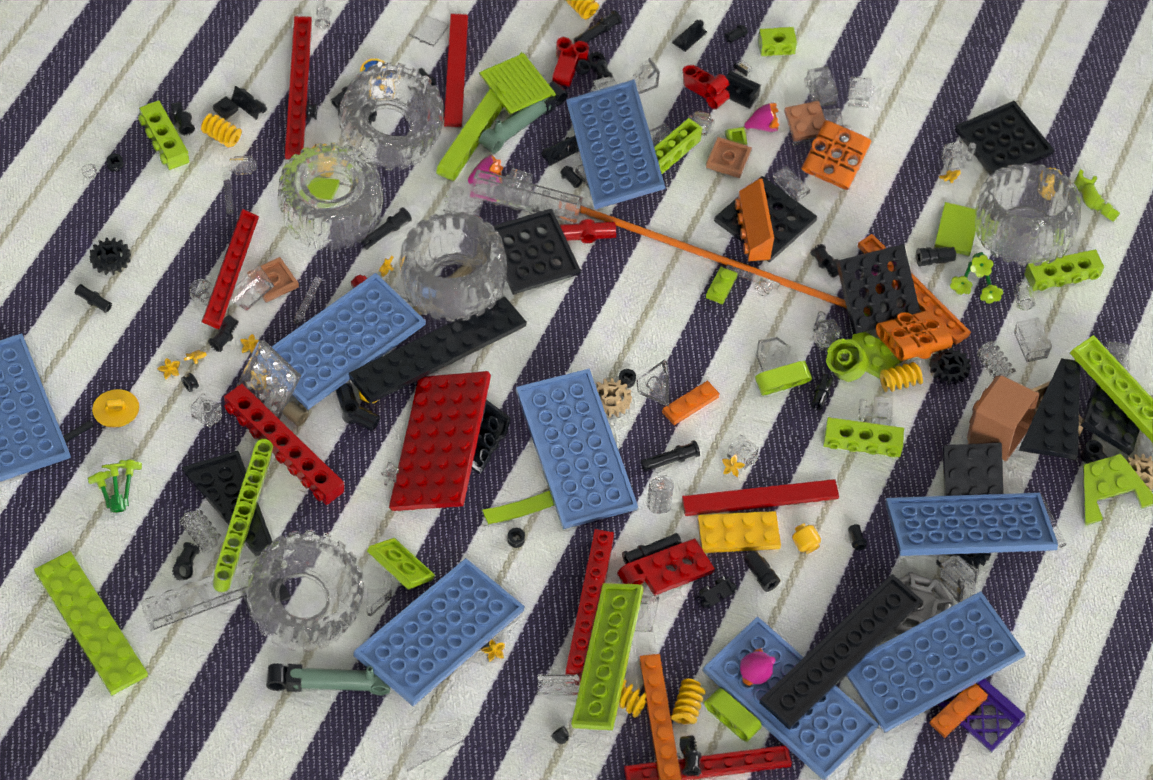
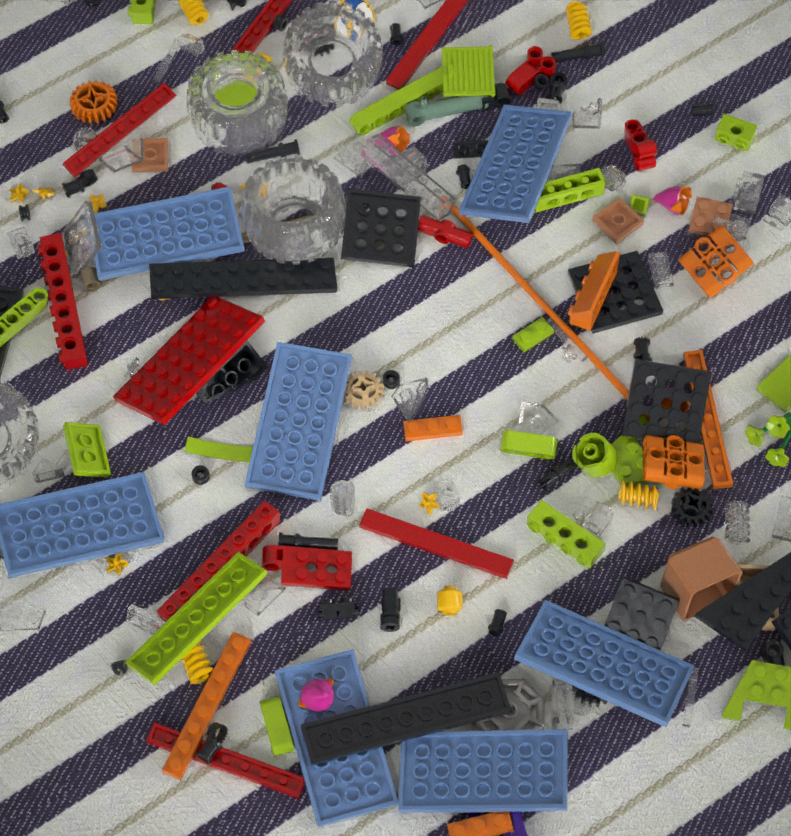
camera: 35 degrees right, 5 degrees up
black gear [89,237,131,275] -> none
clear bar [293,277,322,325] -> none
black piece [335,383,380,431] -> none
black pin [641,440,700,472] -> none
yellow piece [671,679,705,725] -> none
black hinge [672,19,708,52] -> none
yellow plate [698,511,781,553] -> none
black hinge [725,71,761,109] -> none
piece [733,60,752,76] -> none
clear brick [813,311,842,350] -> none
black axle [916,247,956,266] -> none
none -> orange gear [70,79,118,124]
none -> clear plate [713,216,748,238]

